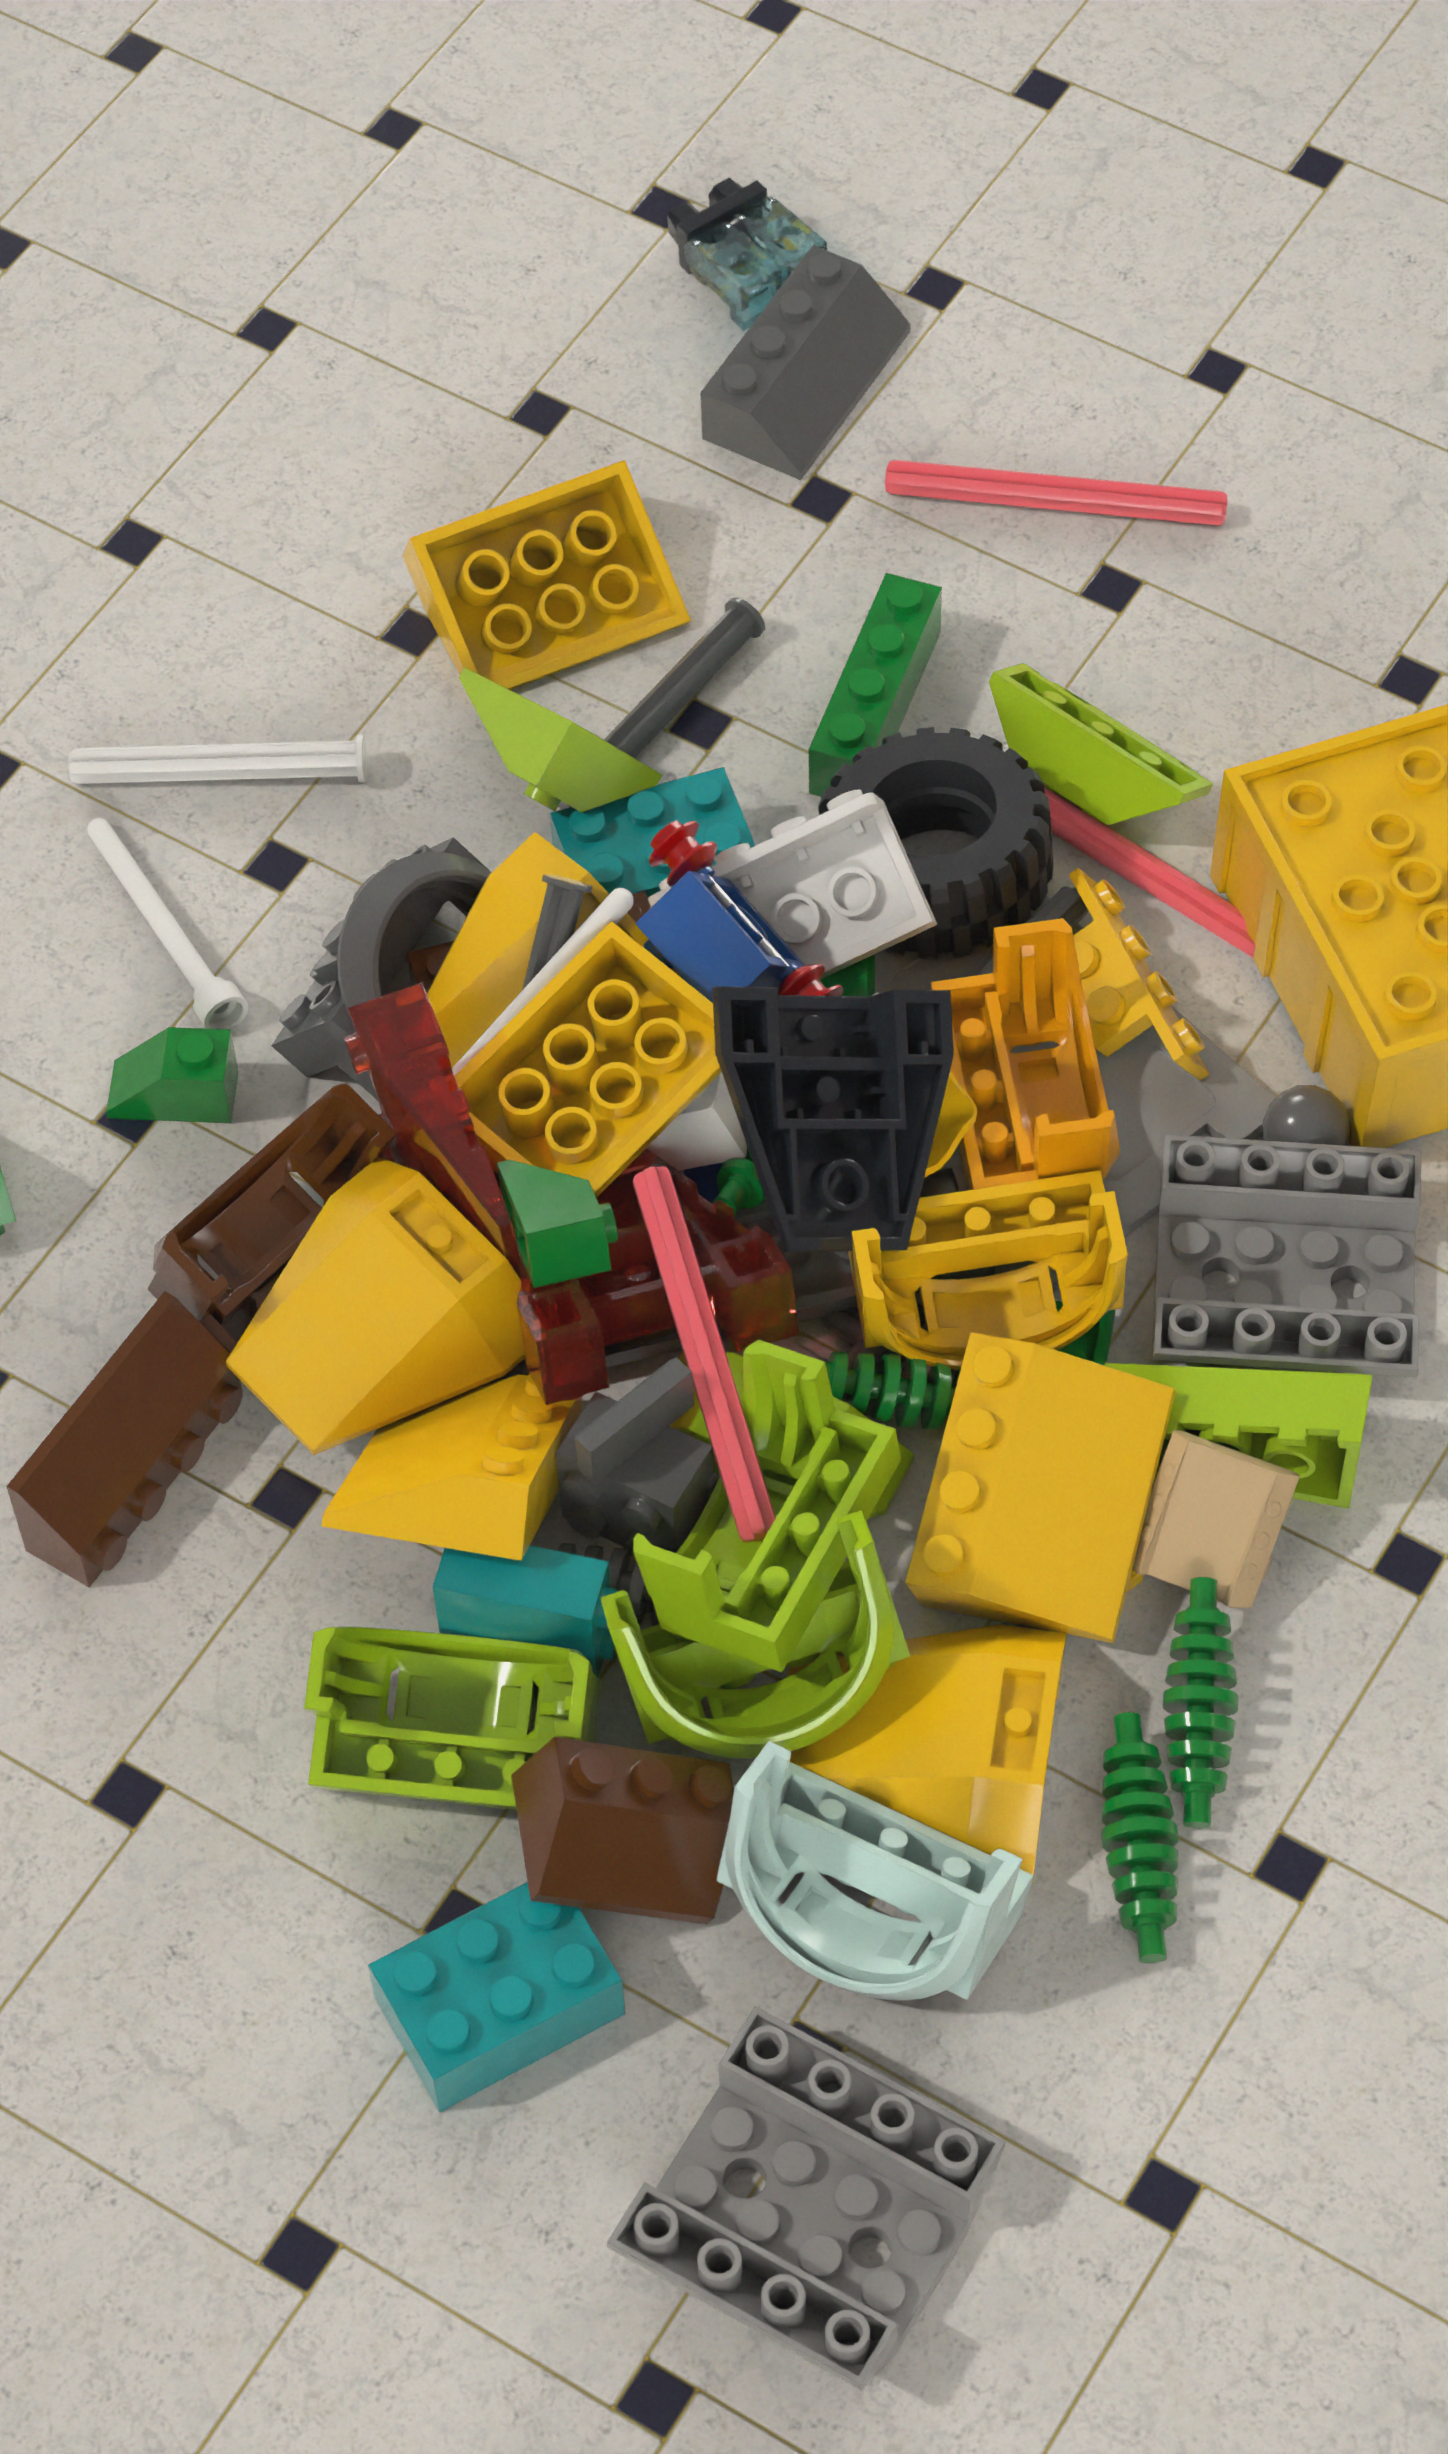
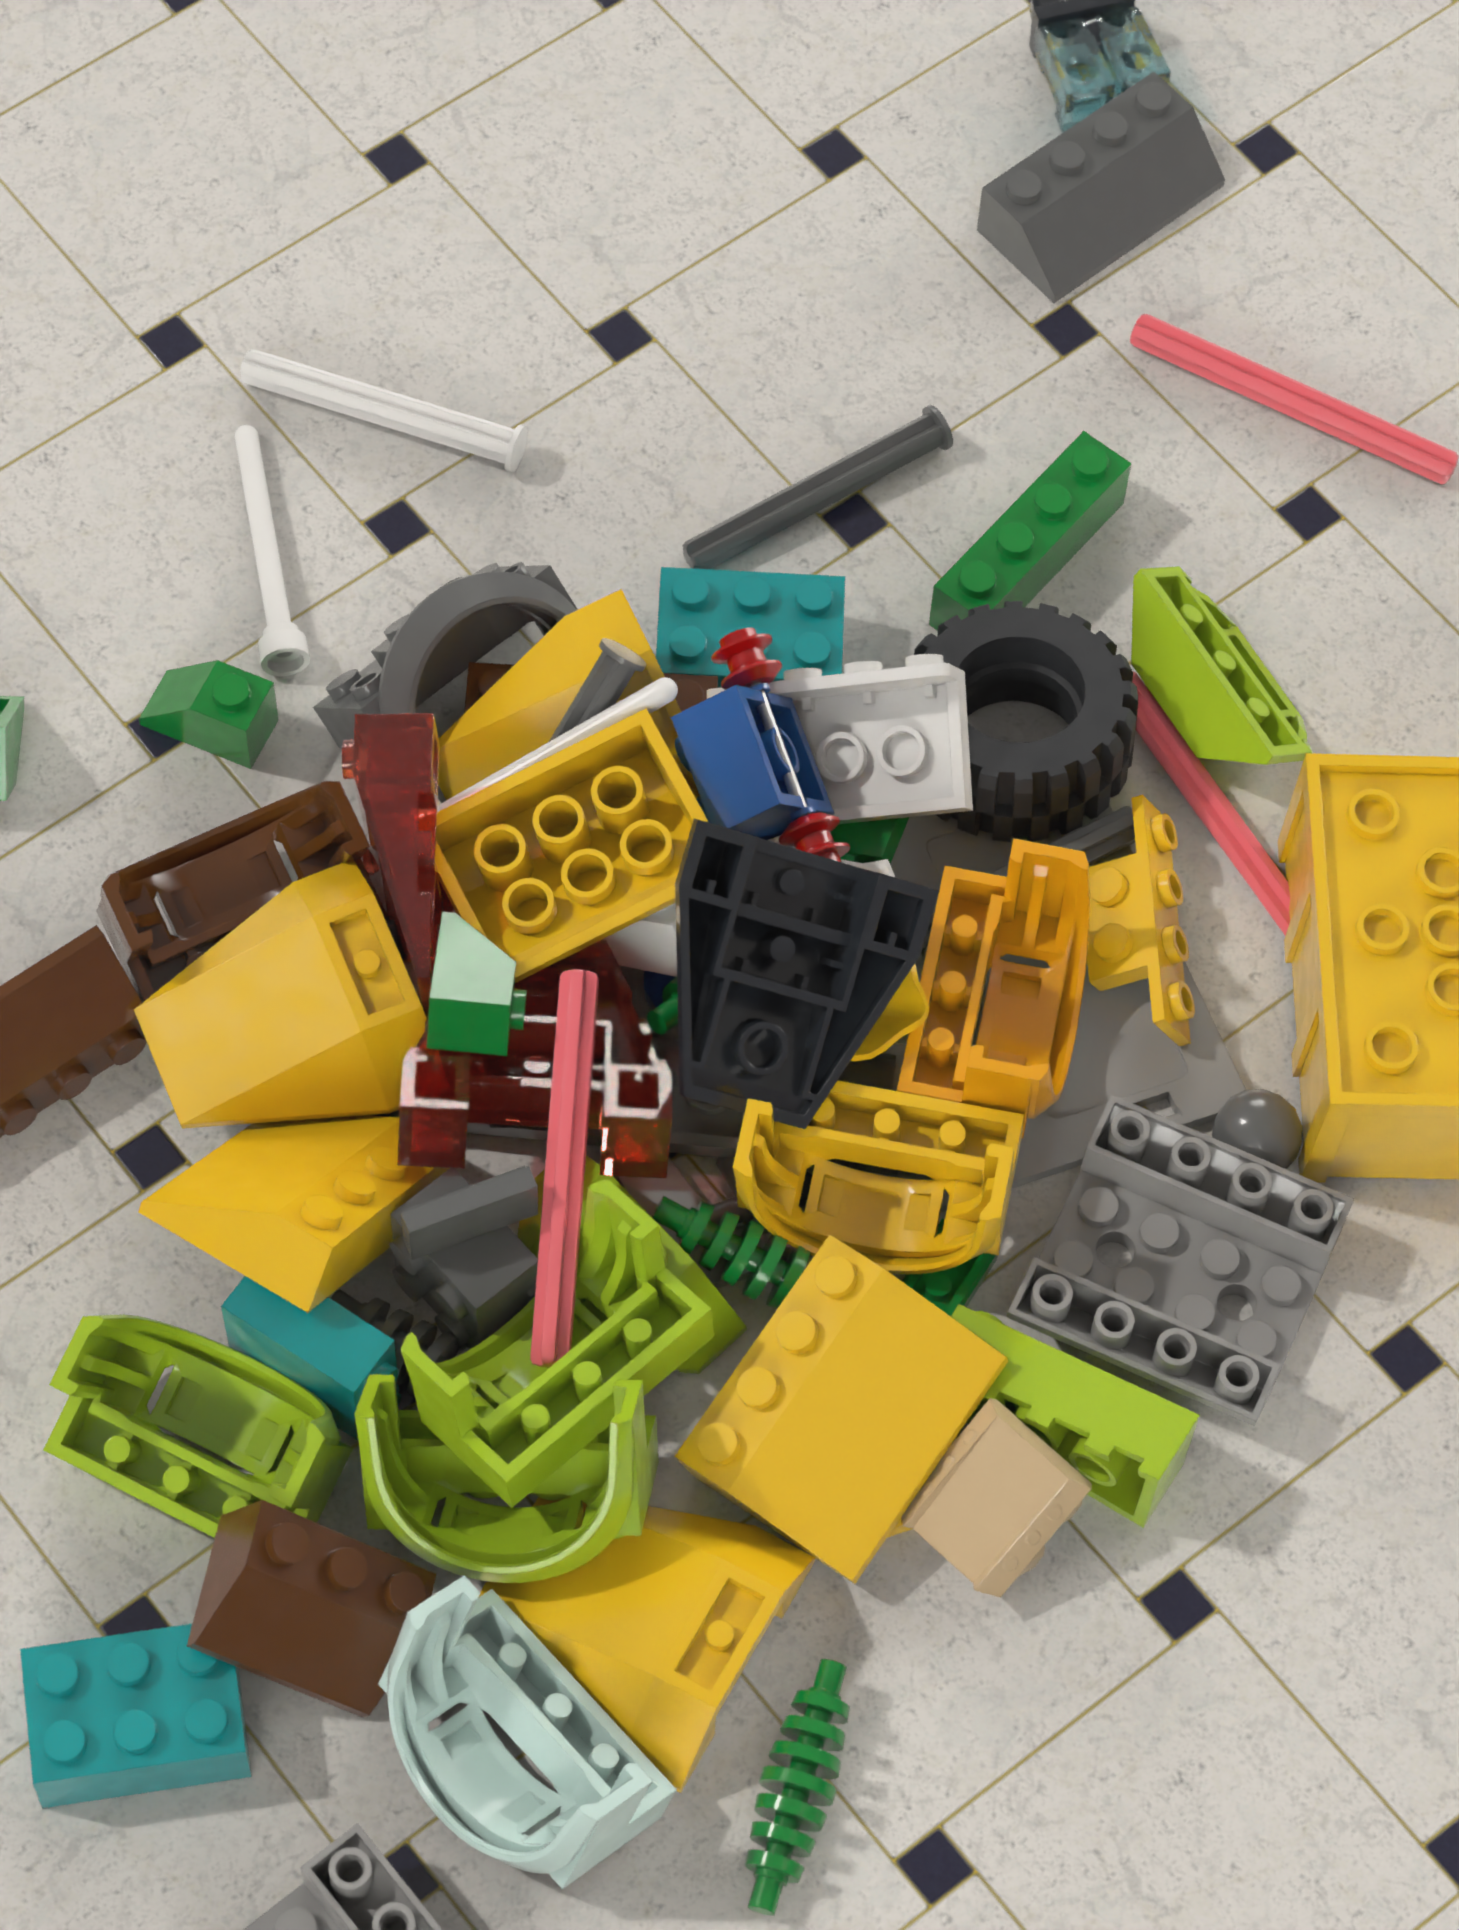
camera: 15 degrees right, 5 degrees up
yellow slope [402,460,691,690] -> none
lime wedge [459,667,663,812] -> none
green piece [1163,1577,1238,1828] -> none

